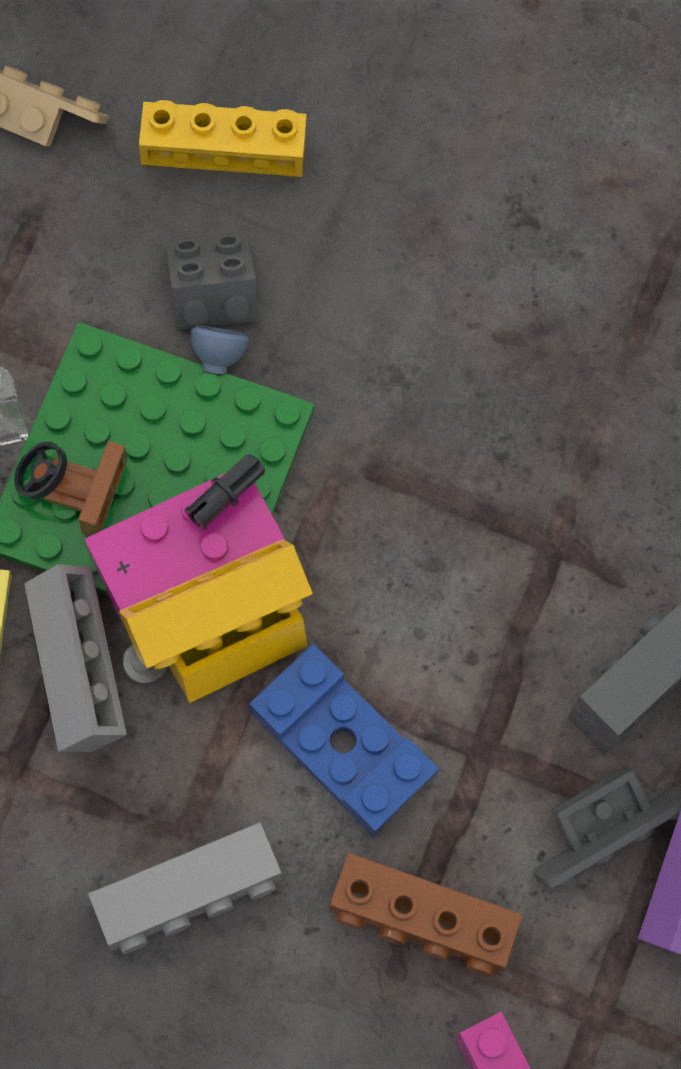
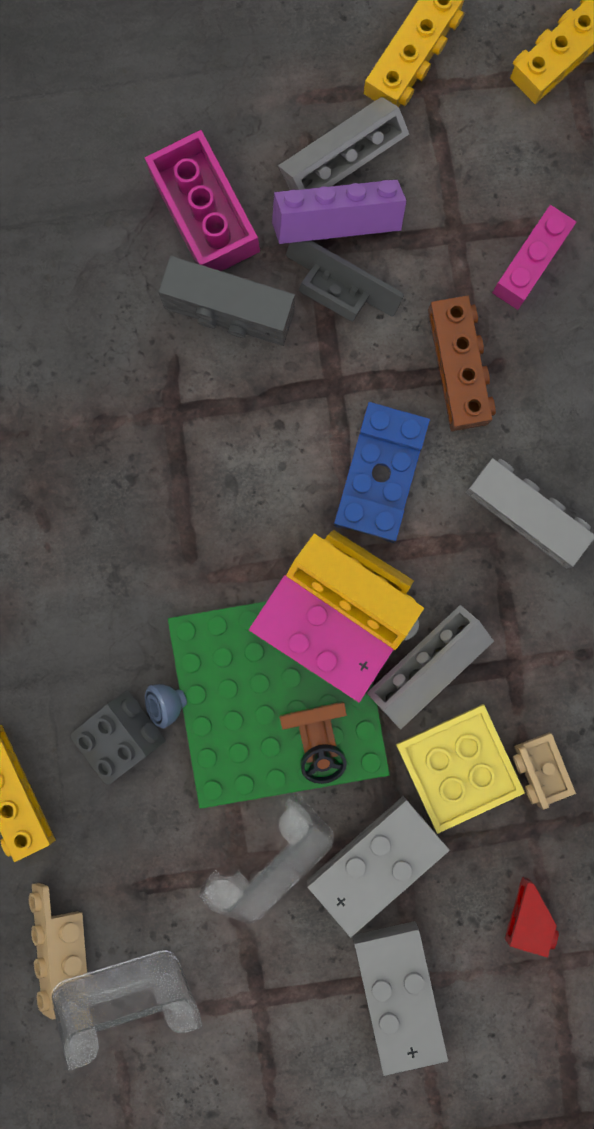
camera: 115 degrees left, 15 degrees up
black axle [184,454,265,531] -> none

